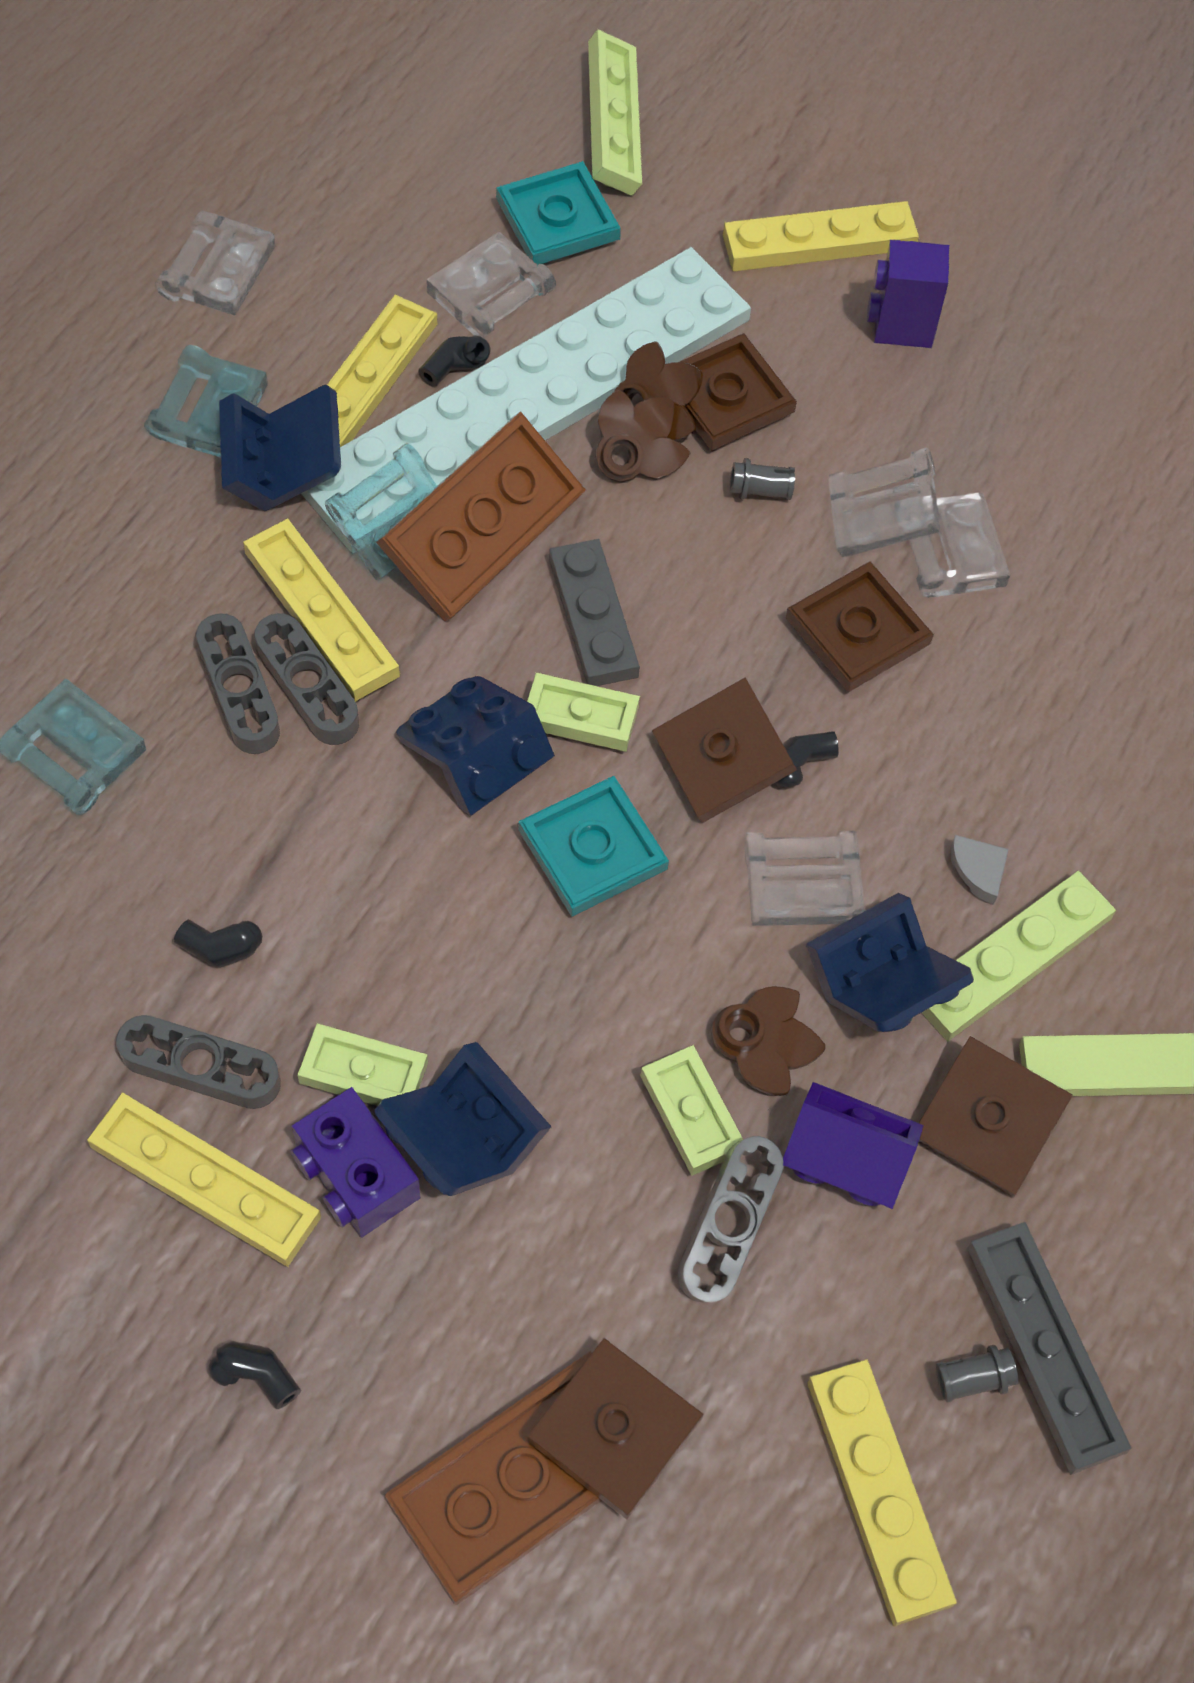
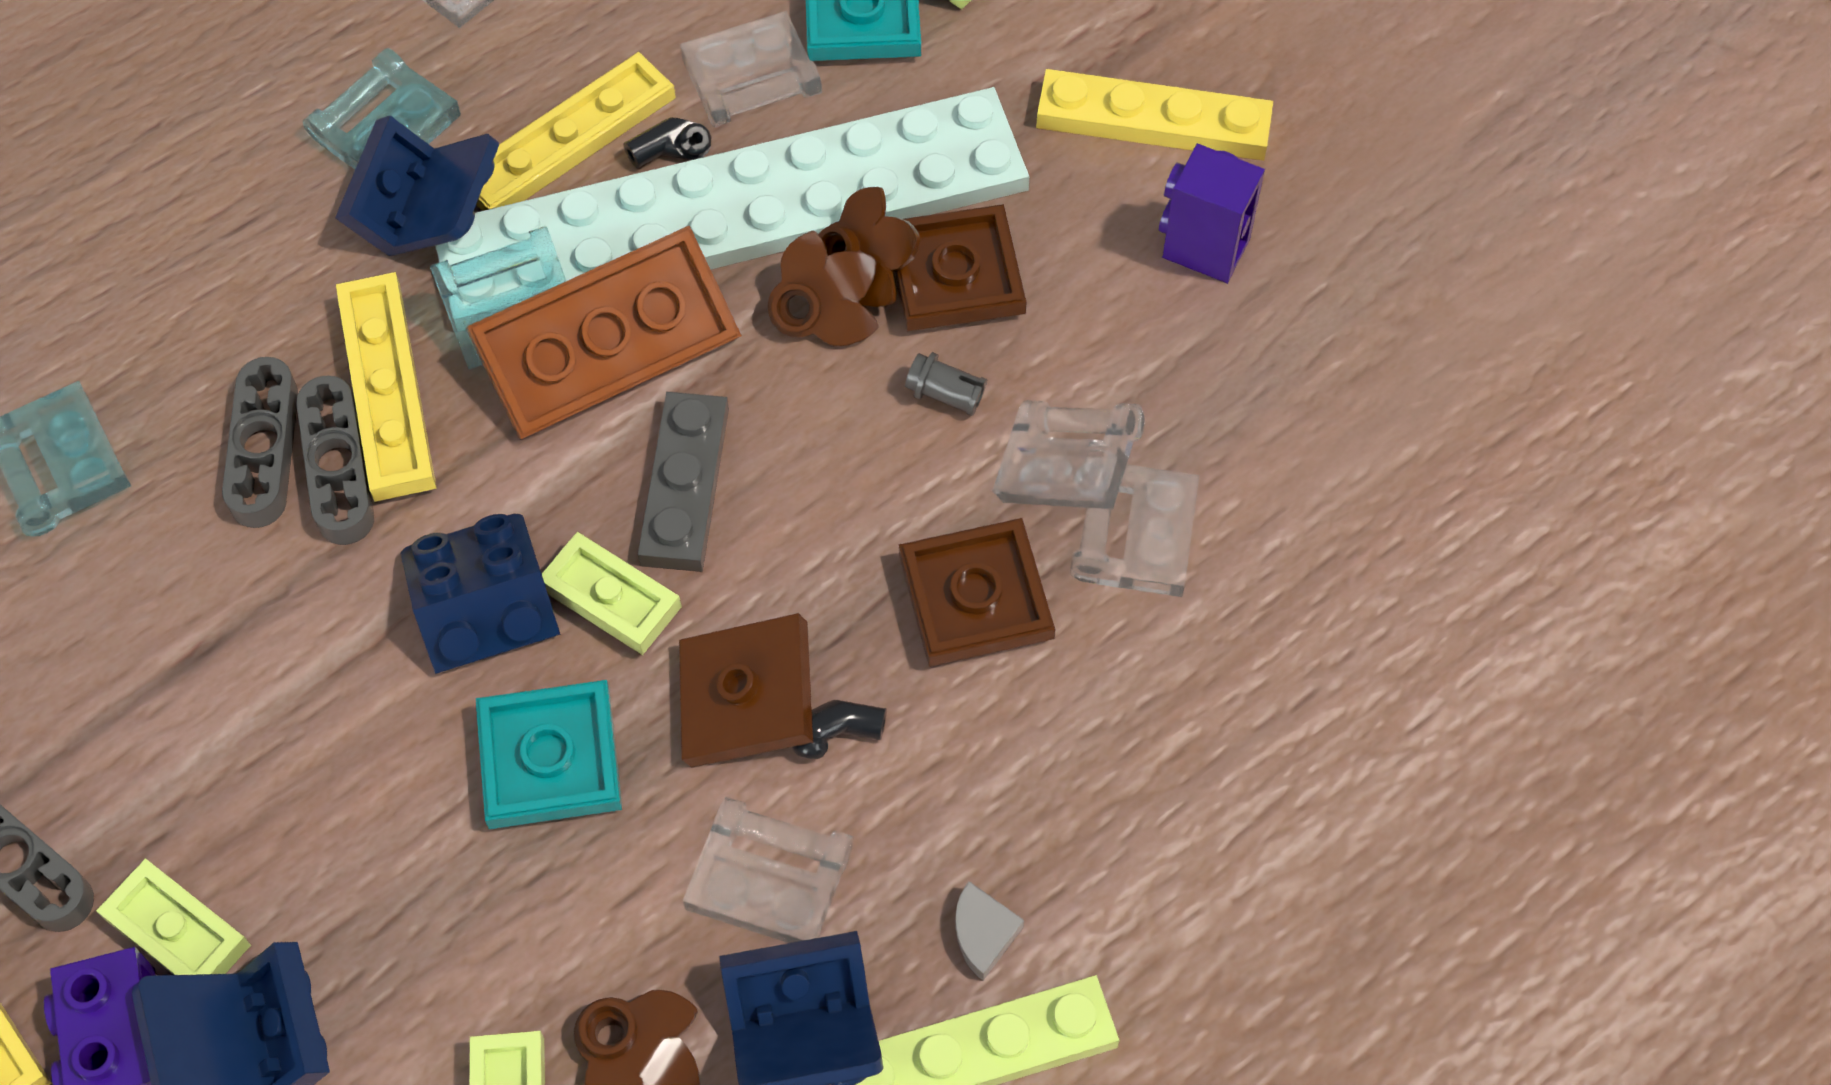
camera: 25 degrees right, 0 degrees up
black arm [174,919,263,968] -> none

